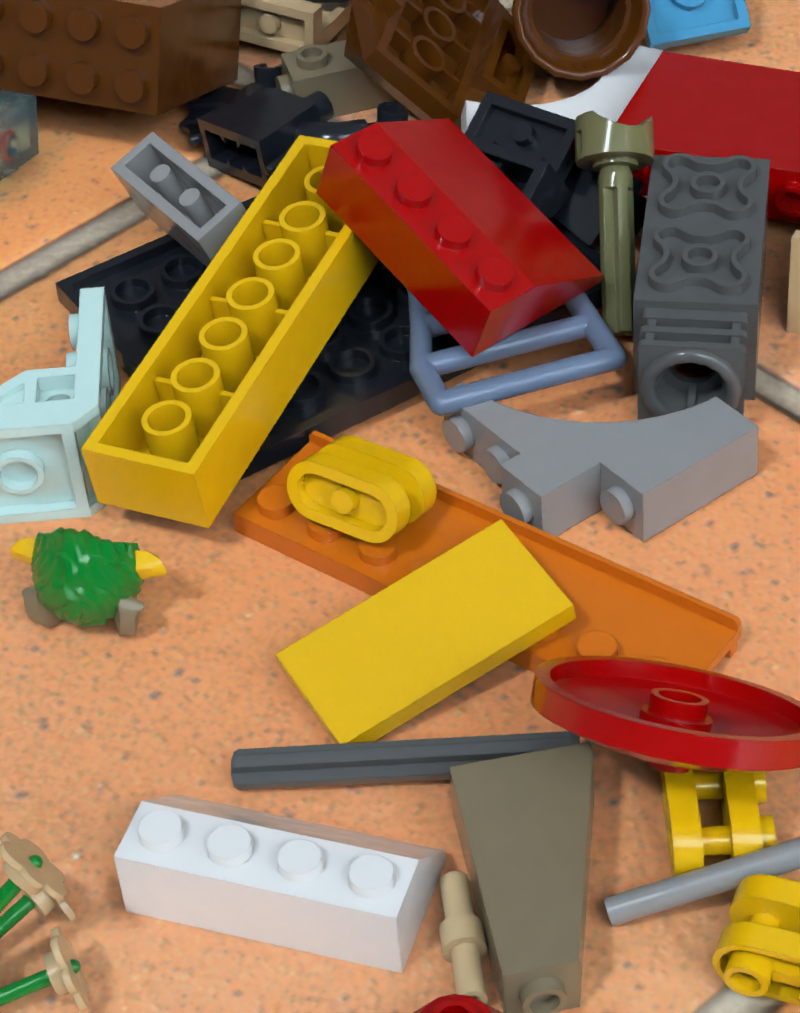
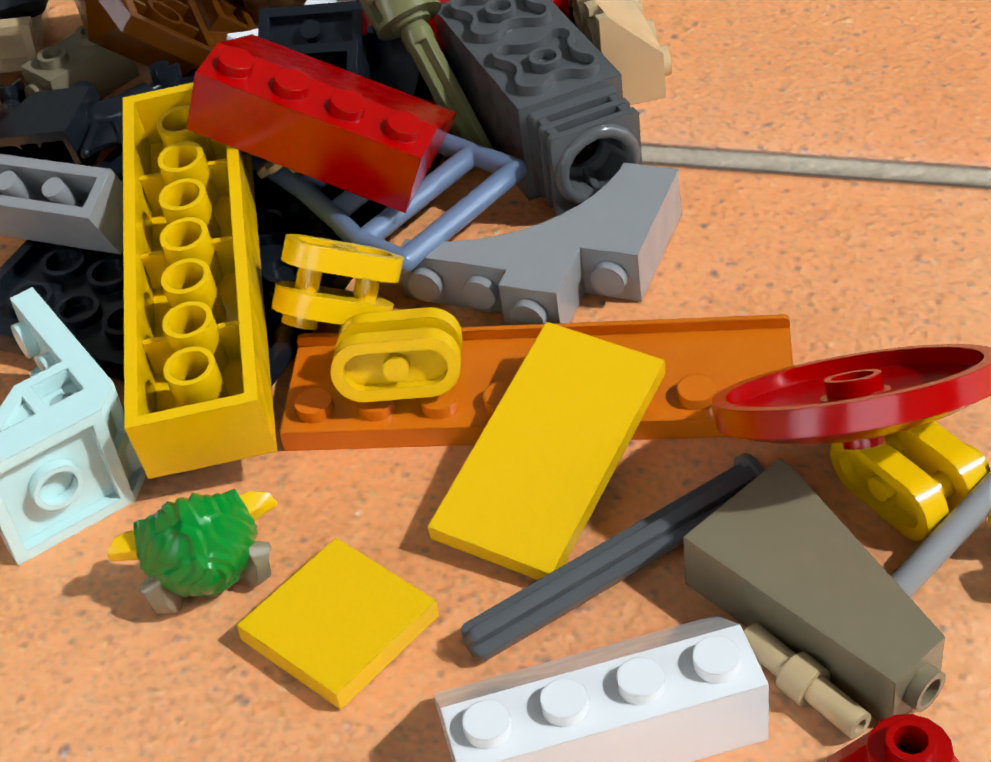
camera: 30 degrees left, 0 degrees up
none -> yellow tile [237,537,439,710]
none -> yellow brick [271,234,404,331]

